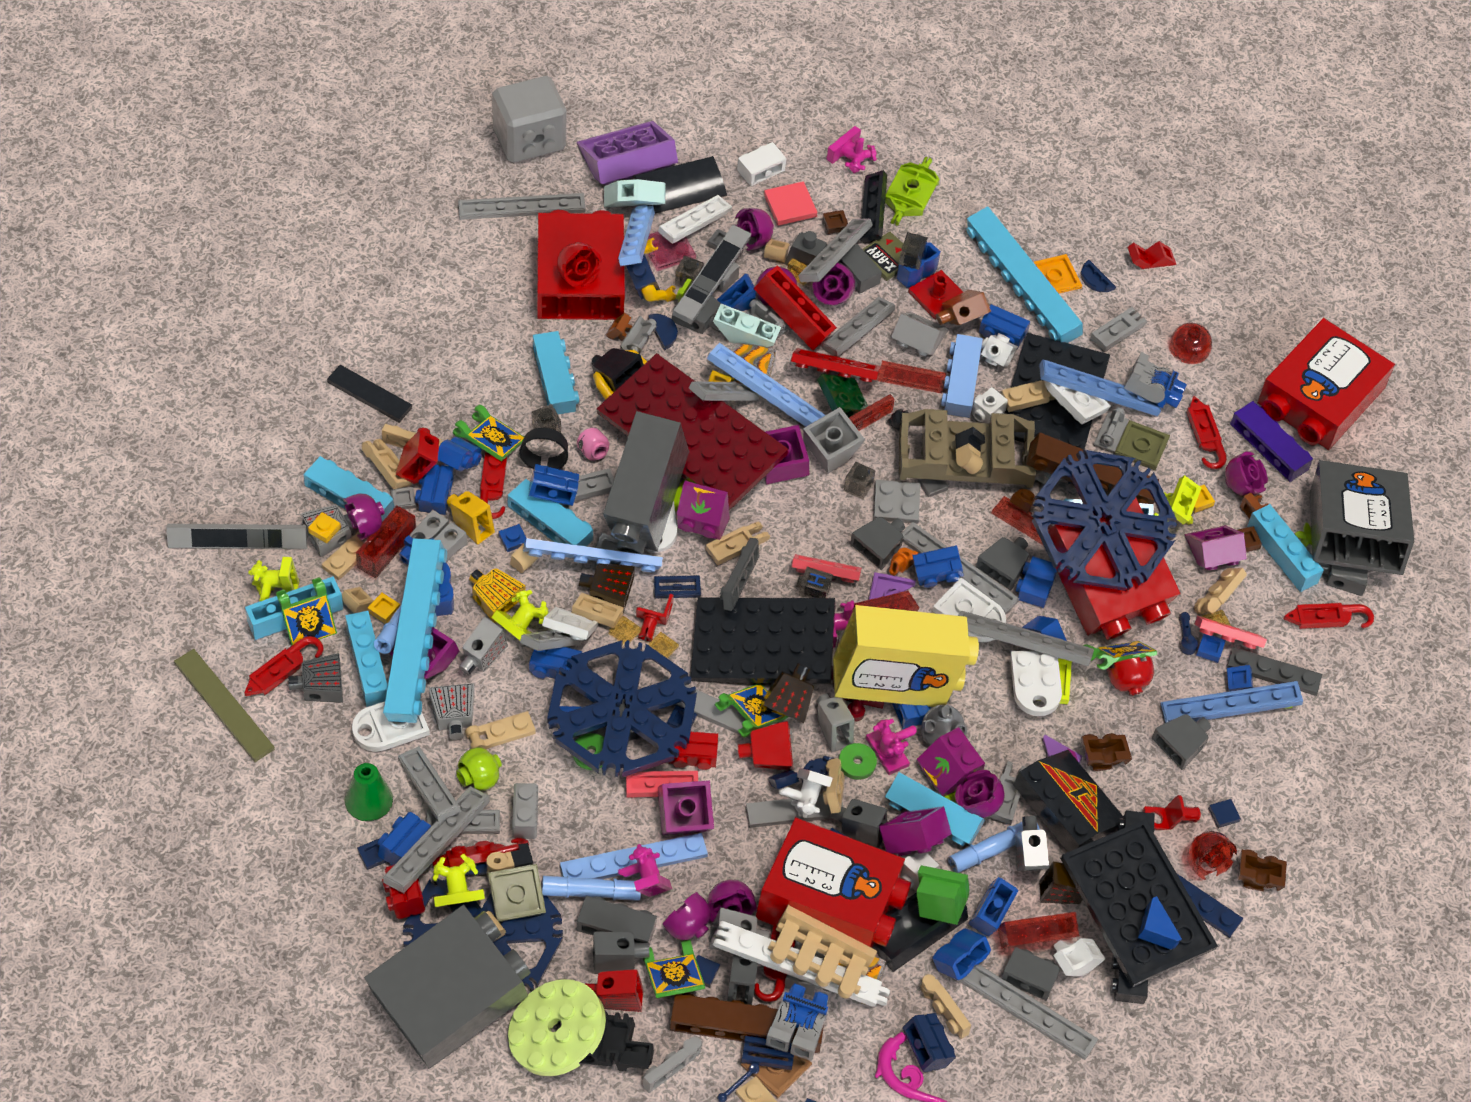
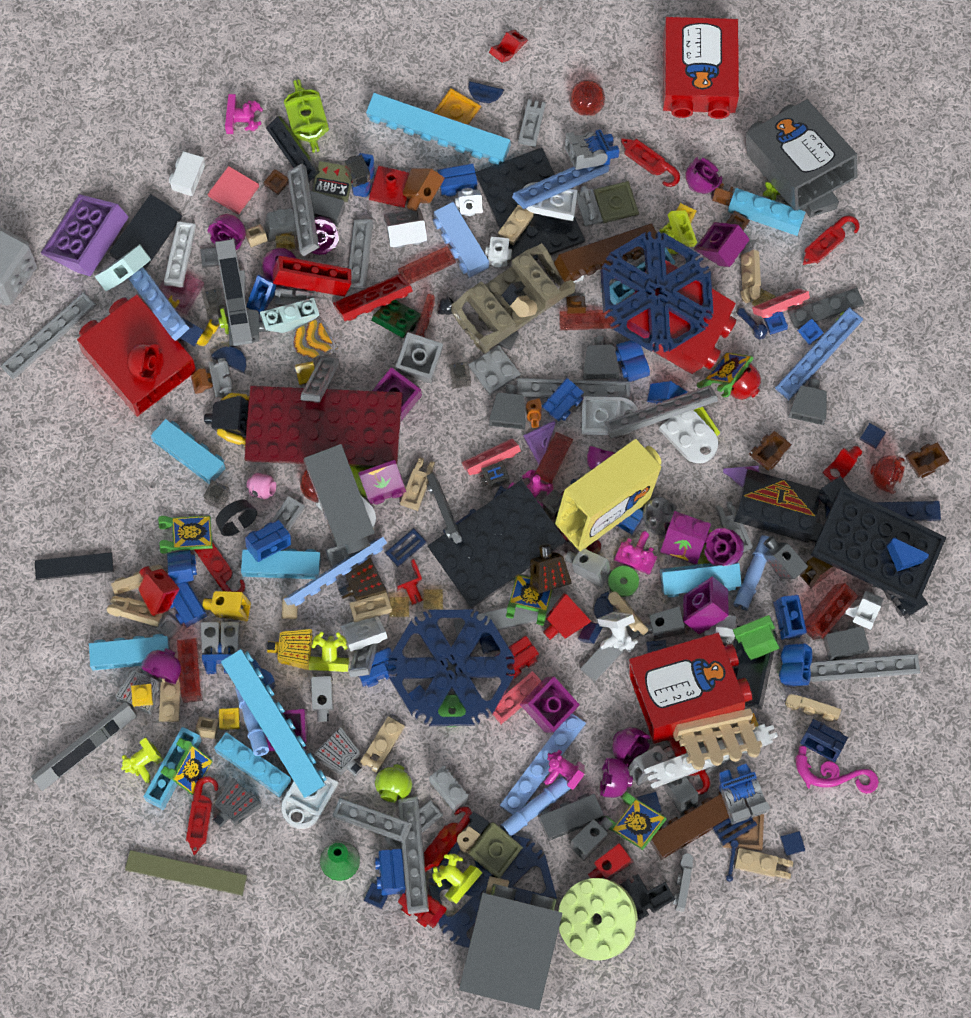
camera: 35 degrees left, 15 degrees up
blue plate [498,524,526,552] -> none
light blue plate [707,343,825,427] -> none
dark purple brick [1230,401,1313,482] -> none

